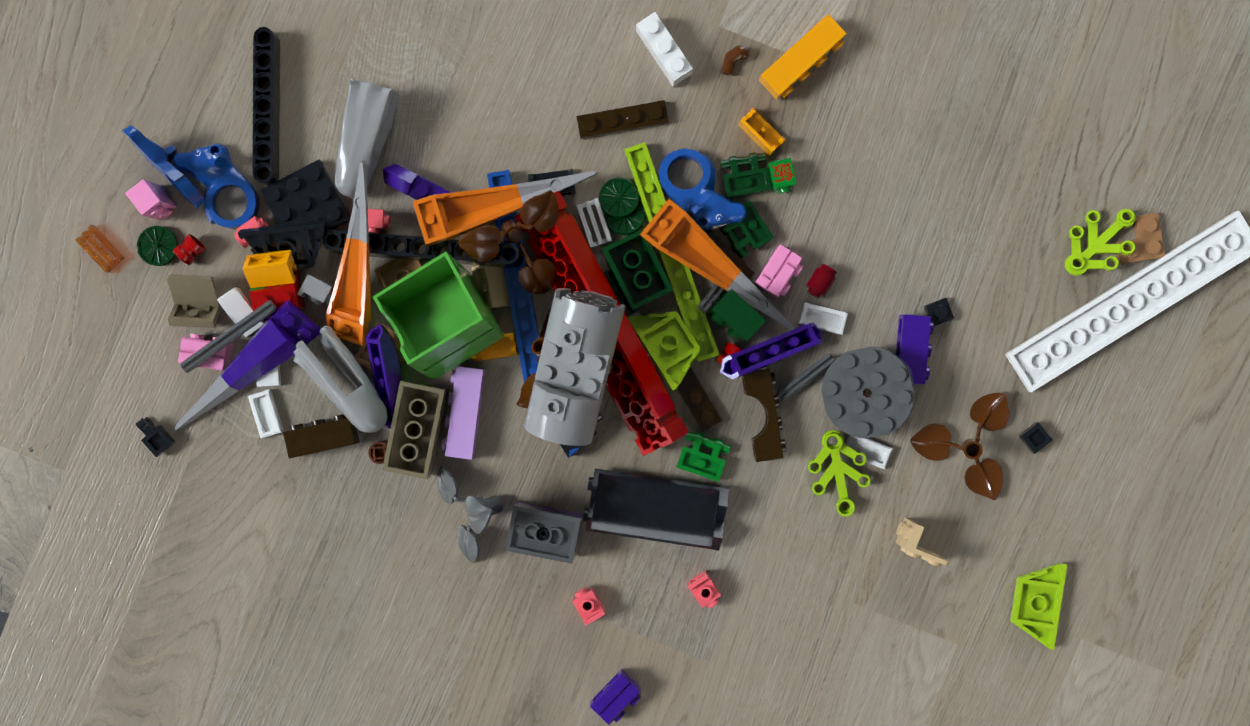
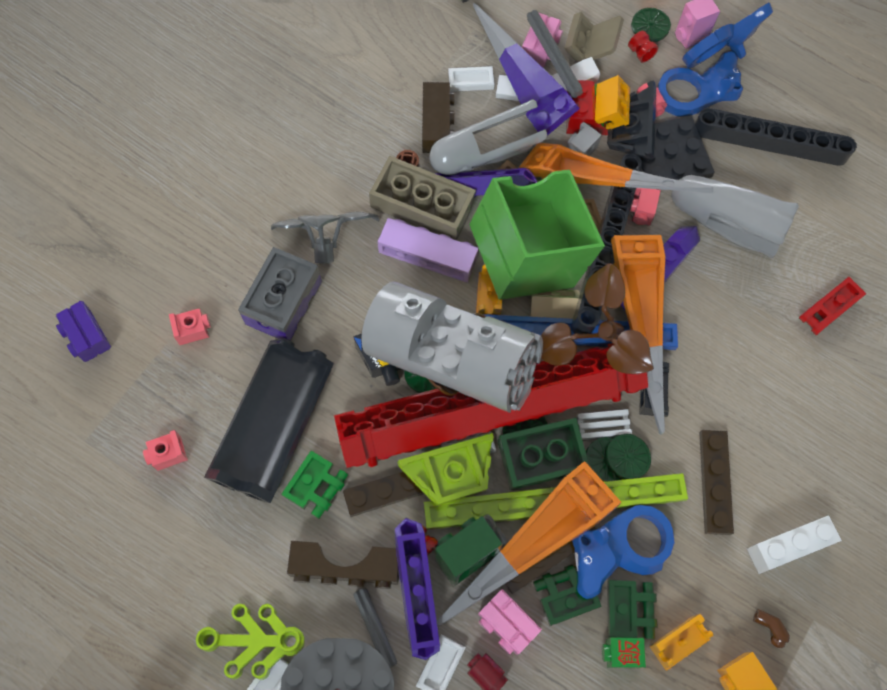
camera: 100 degrees right, 20 degrees down
none -> red plate [799,277,867,336]

